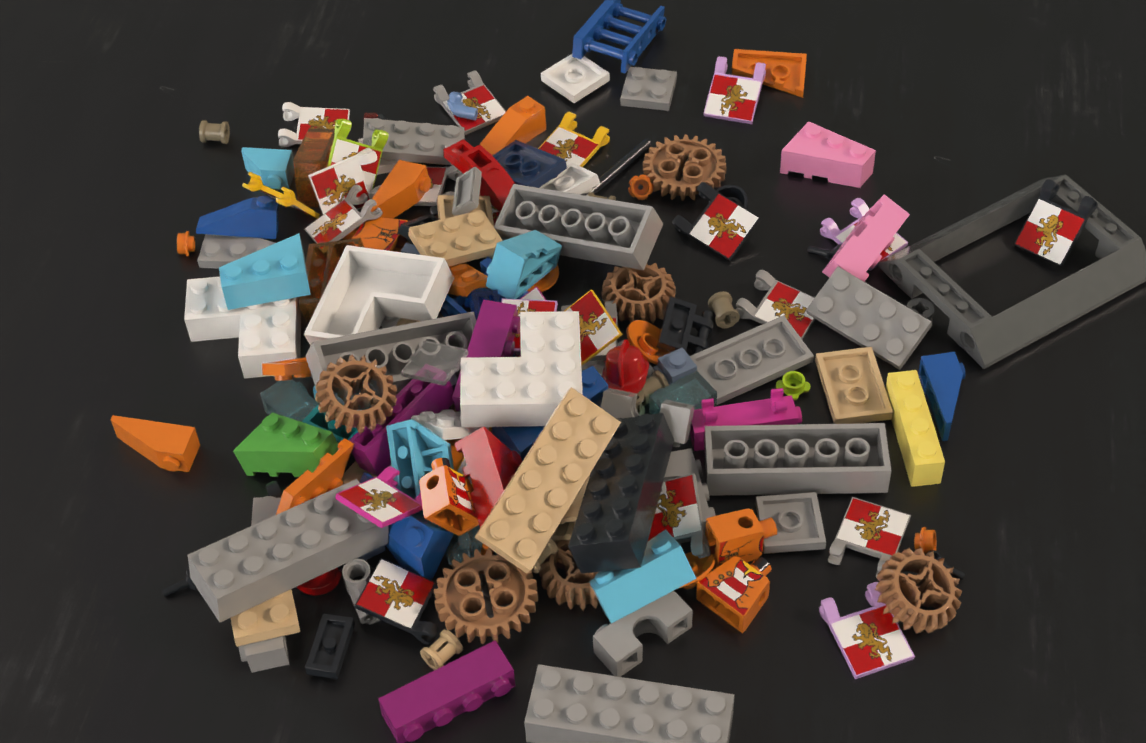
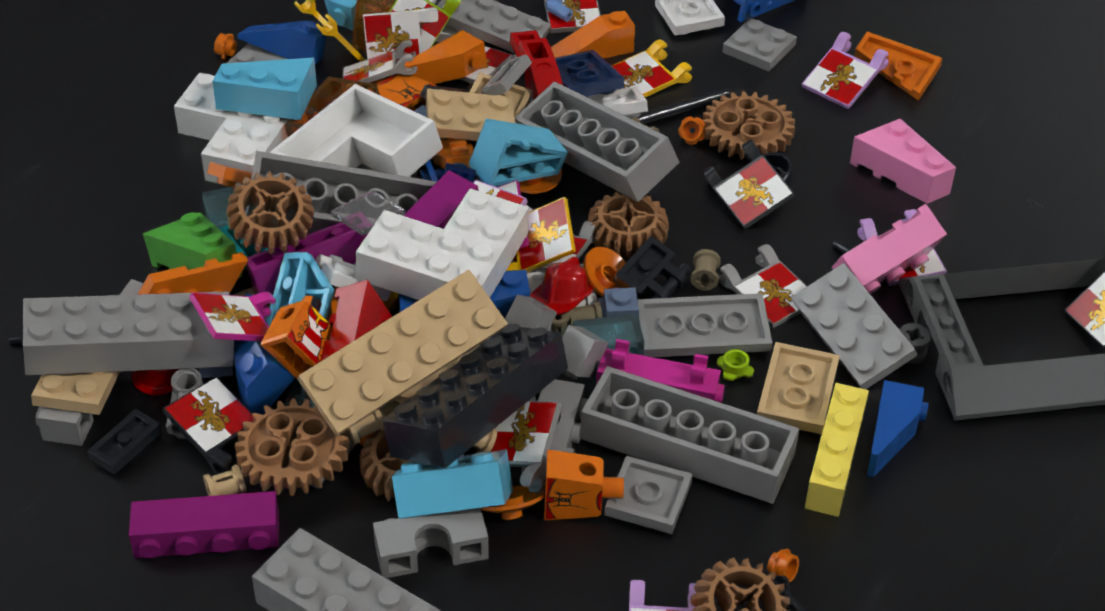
camera: 20 degrees right, 5 degrees down
orange slope [110,415,200,472] -> none
orange torso [697,557,772,633] -> none
flag [828,497,911,578] -> none

